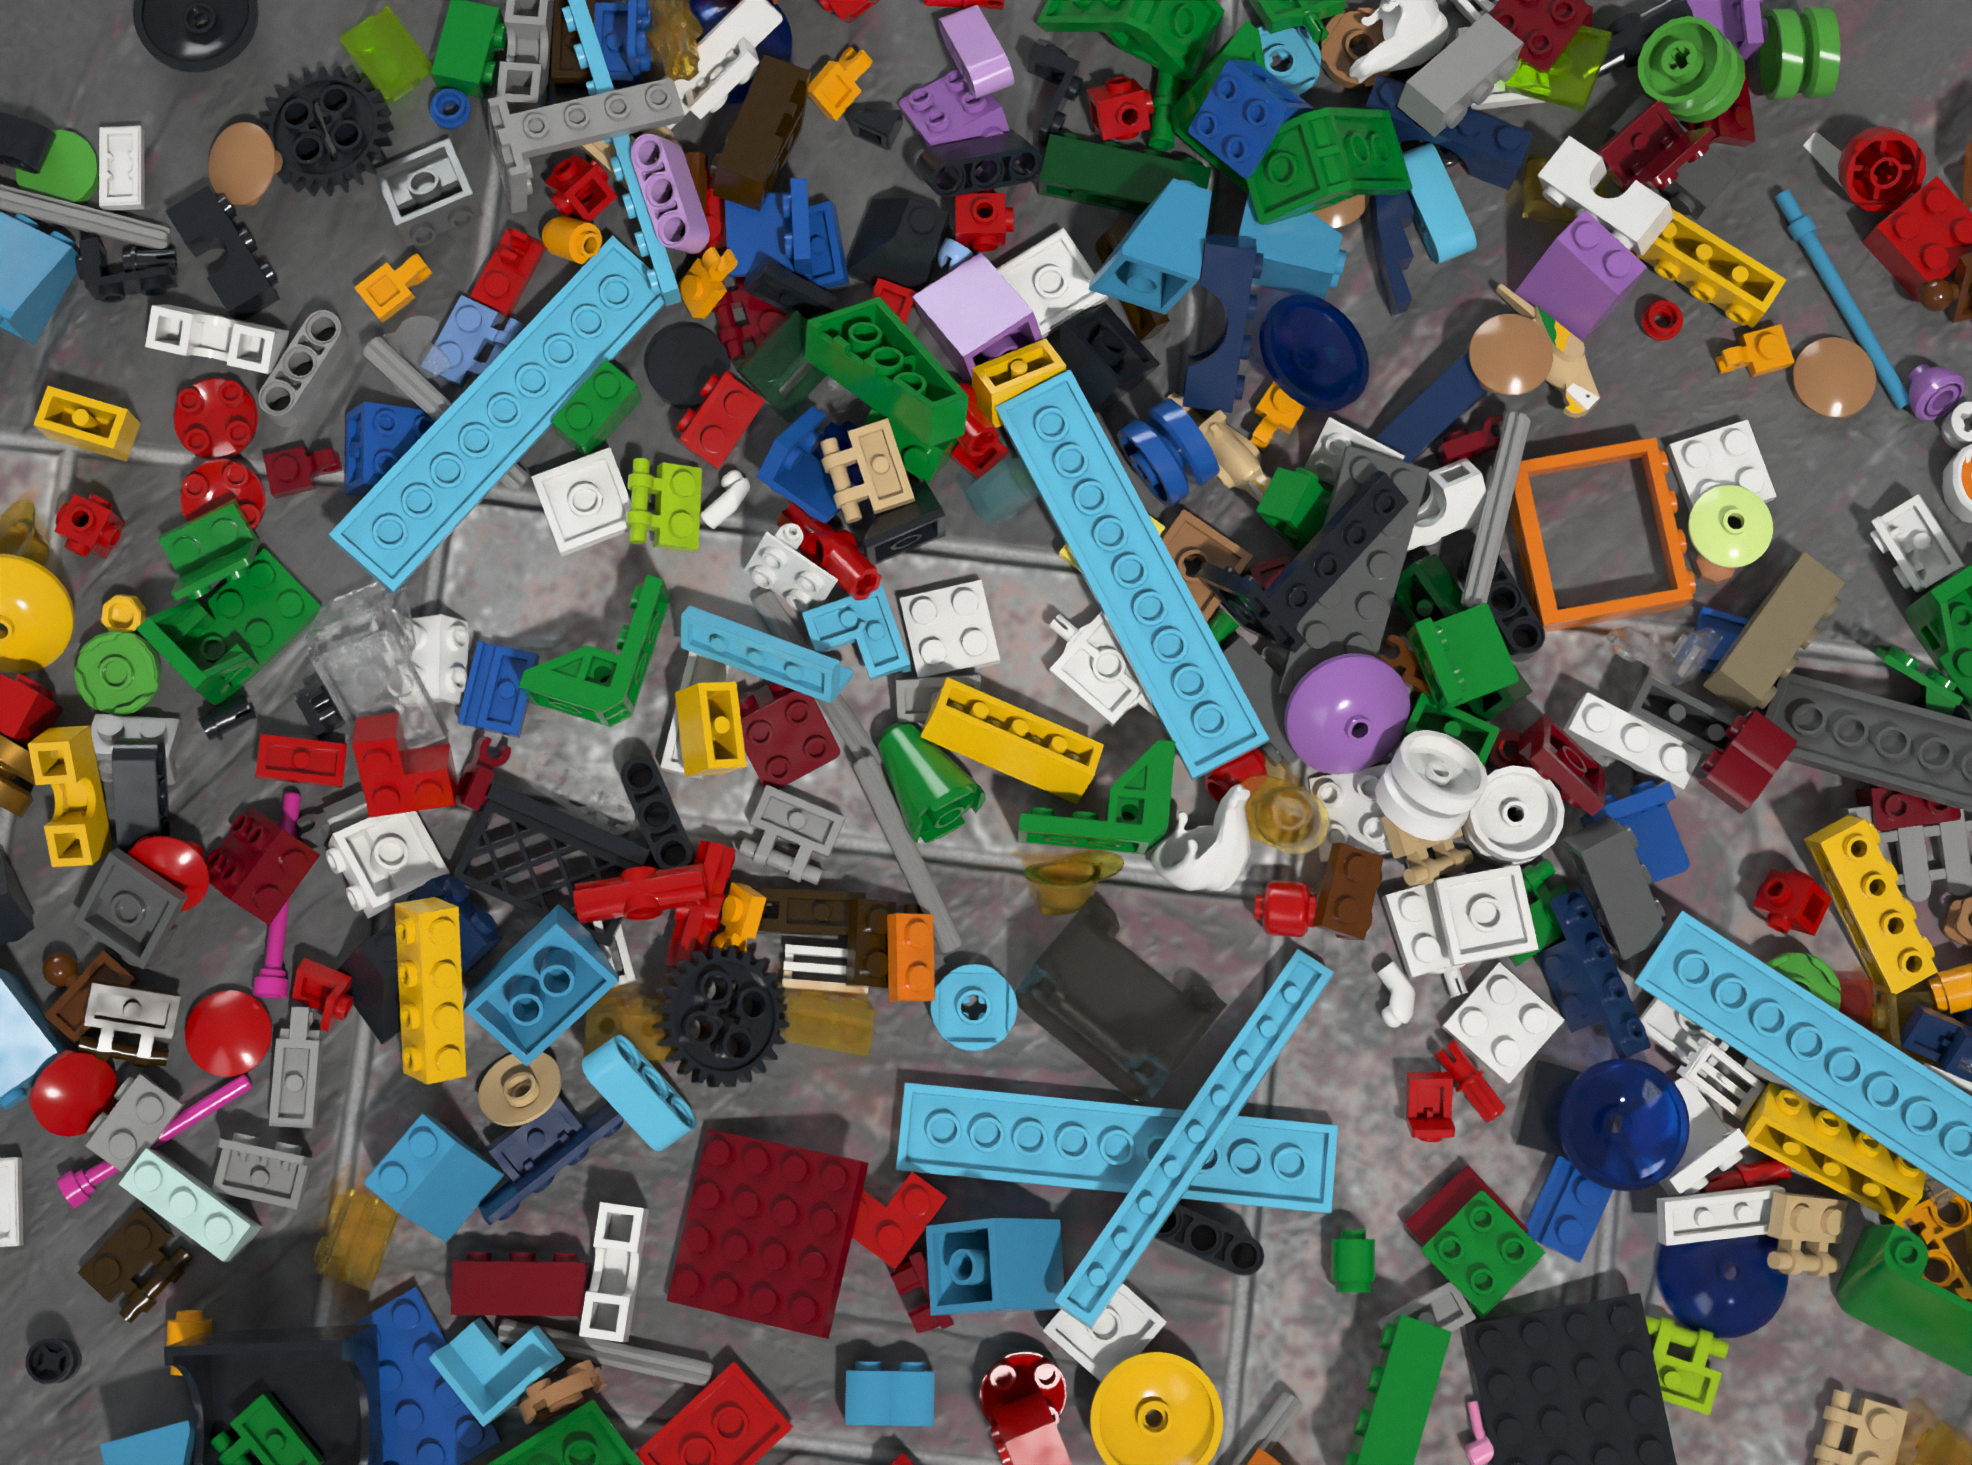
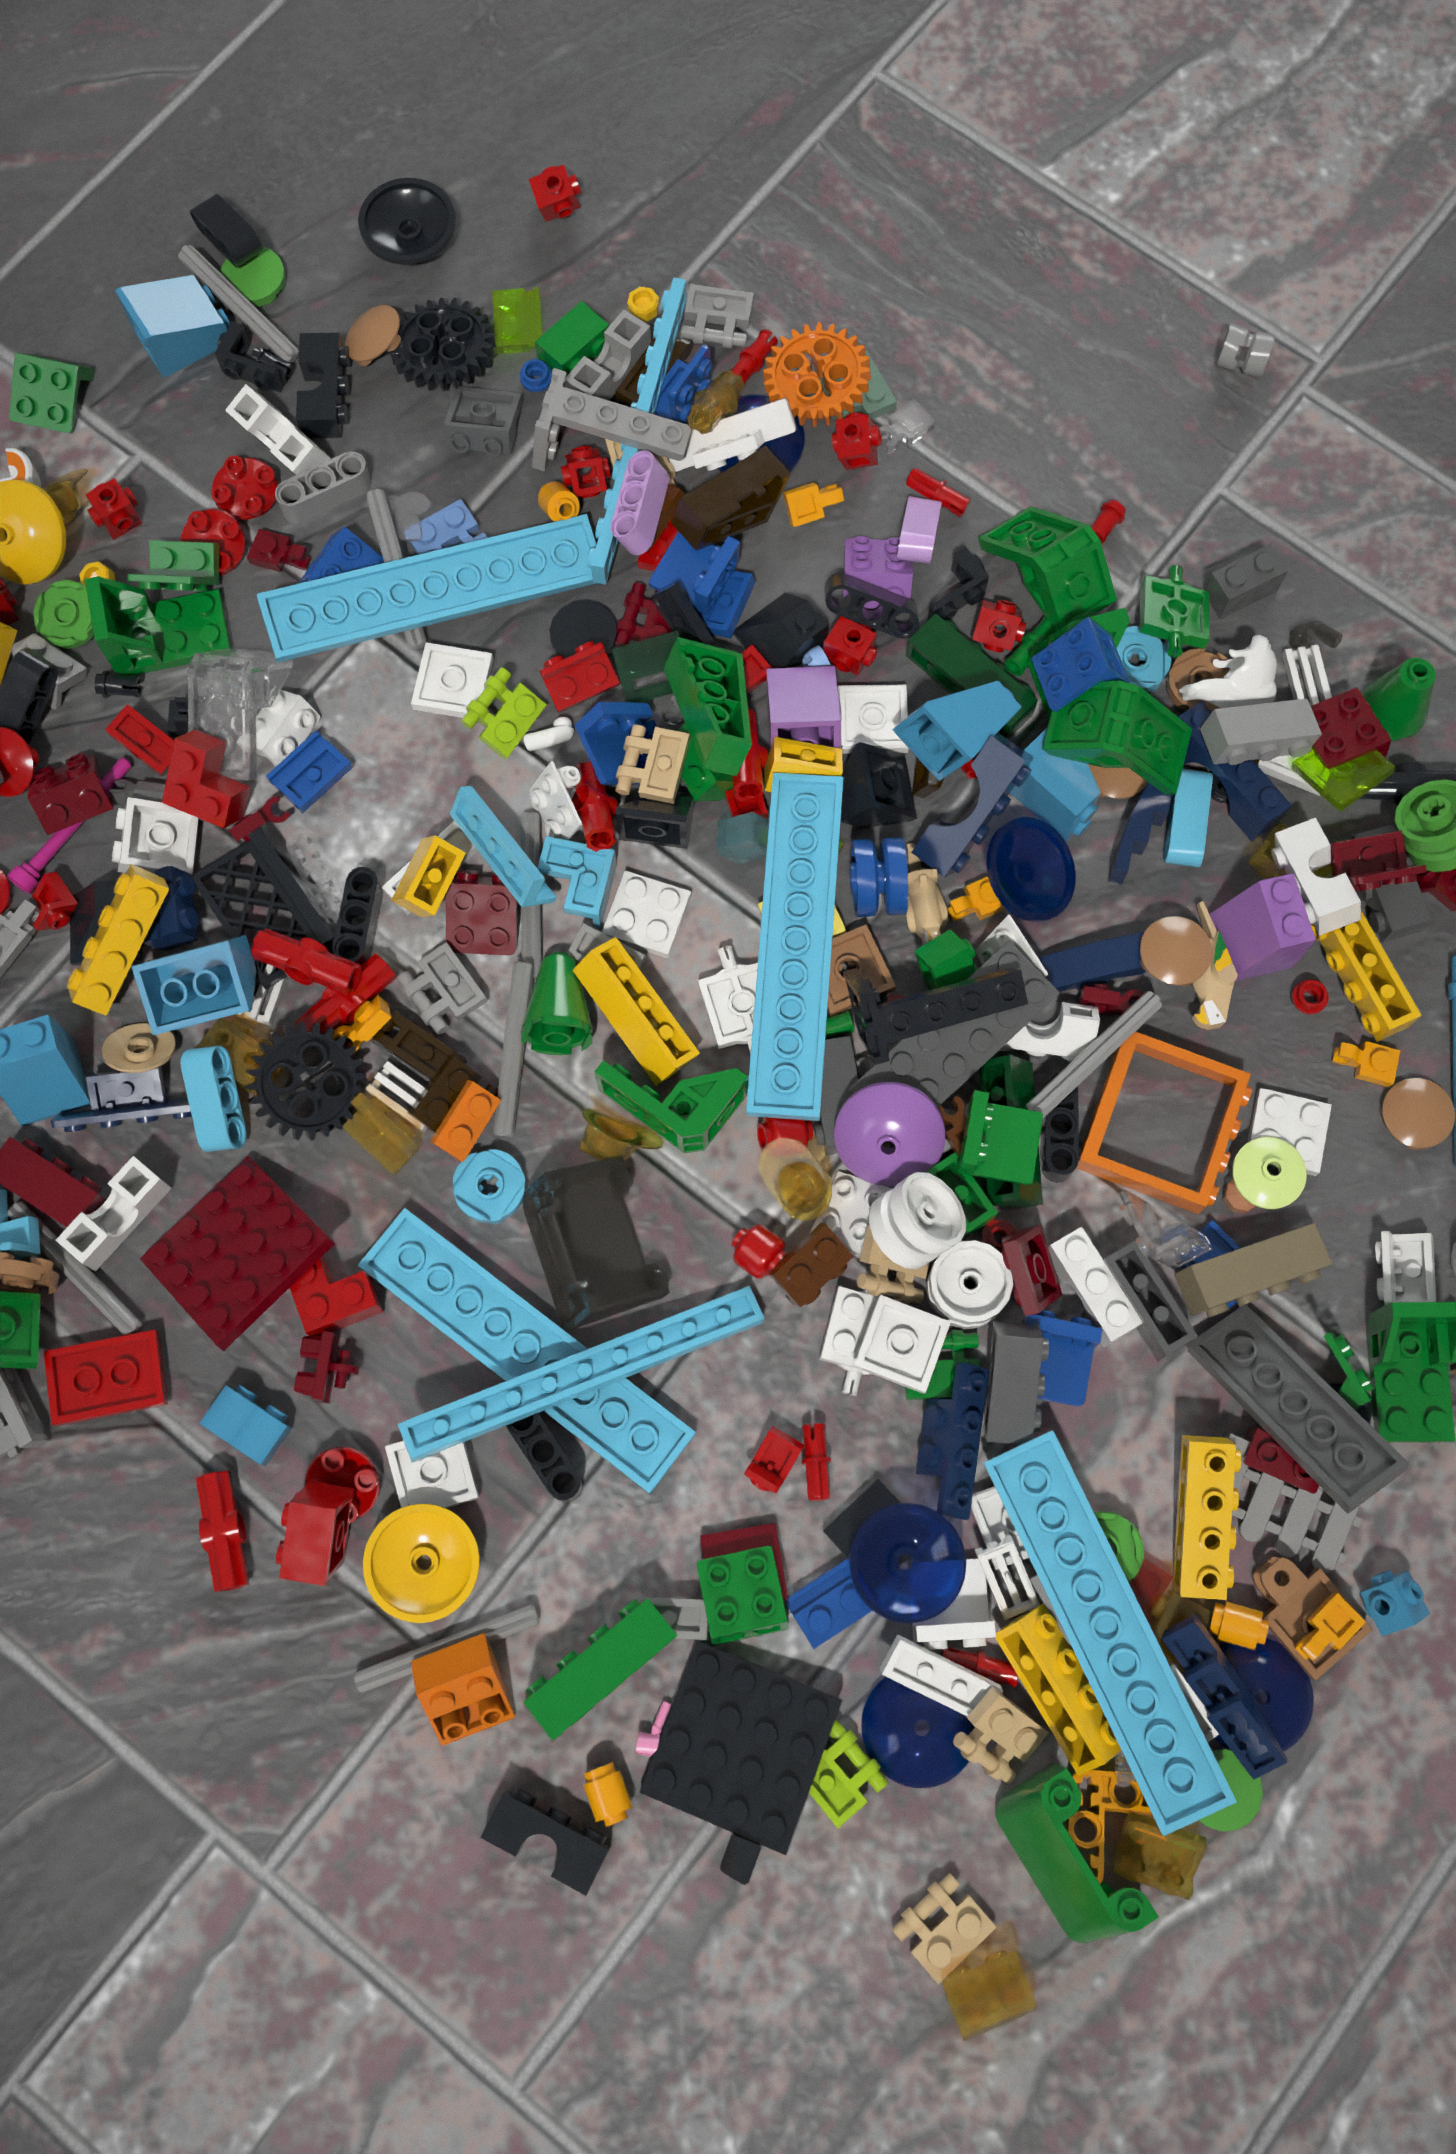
camera: 35 degrees right, 5 degrees down
yellow brick [33,386,141,462] -> none
white plate [99,126,145,211] -> none
light orange plate [354,253,433,323] -> none
red plate [470,228,546,318] -> none
green bracket [519,574,671,727] -> none
green brick [550,359,642,457] -> none
light orange plate [677,247,738,319] -> none
black slope [852,108,903,150] -> none
dark azure slope [926,1218,1065,1316] -> none
white piece [1151,784,1251,892] -> none
green brick [1331,1230,1375,1293] -> none
white arm [1376,961,1415,1028] -> none
white plate [1441,962,1565,1085] -> none
dark red brick [1699,710,1798,814] -> none
red brick [1752,868,1833,936] -> none

